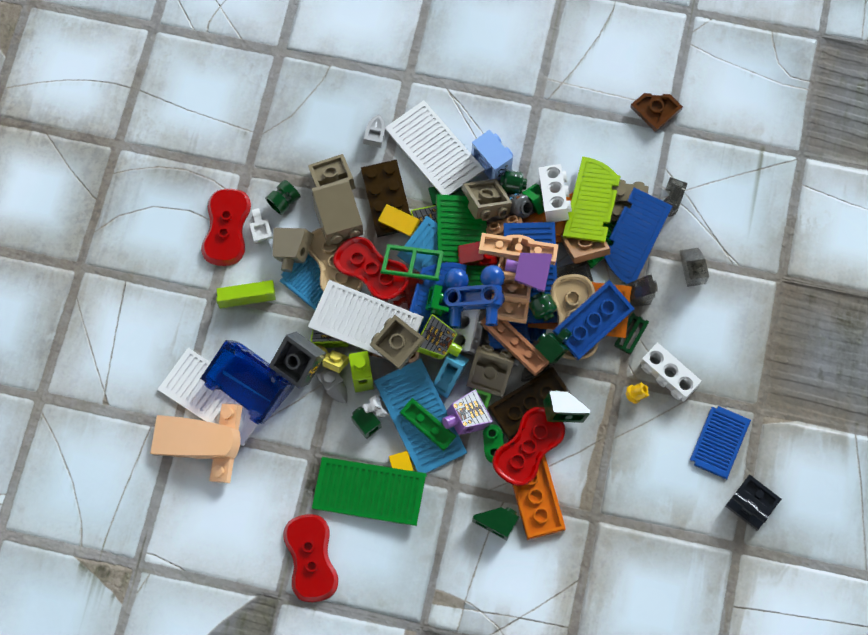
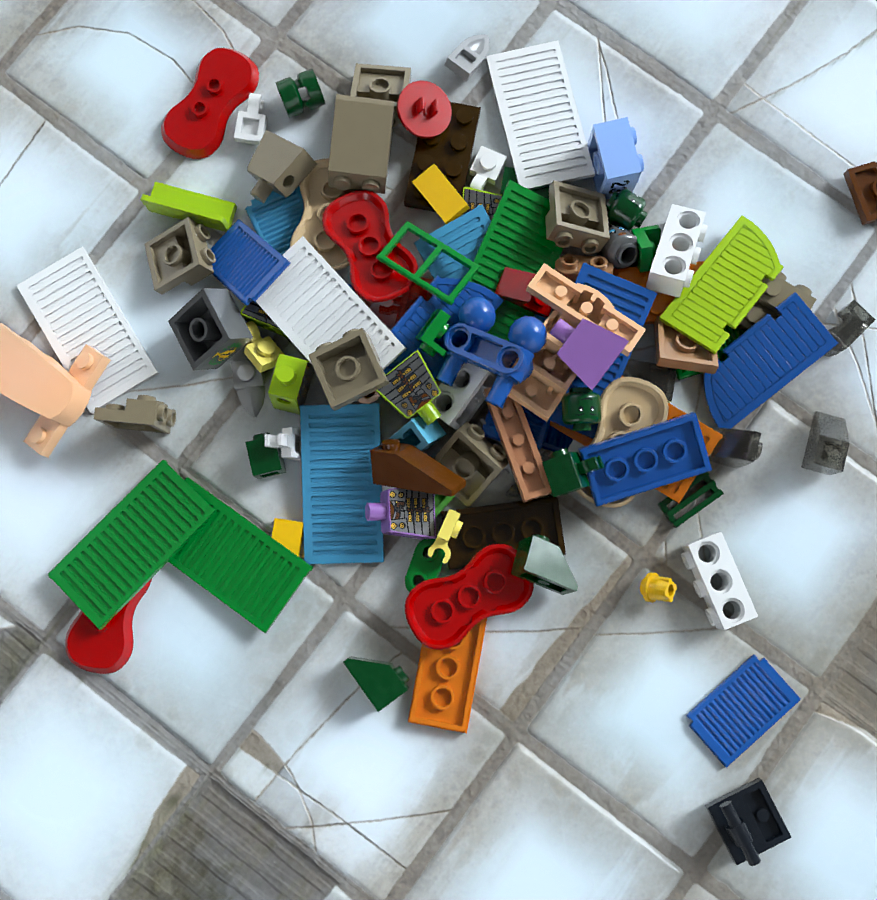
camera: 30 degrees right, 10 degrees up
clear blue windscreen [200,340,295,425] -> none
green tile [399,398,457,452] -> none
none -> green window [47,460,217,630]
none -> dark tan plate [94,395,176,434]
none -> dark tan plate [144,217,216,295]
none -> blue window [211,219,291,306]
none -> reddish brown slope [370,439,466,497]
none -> piece [397,80,452,138]
none -> light yellow plate [428,509,463,564]
none -> white plate [469,146,507,191]

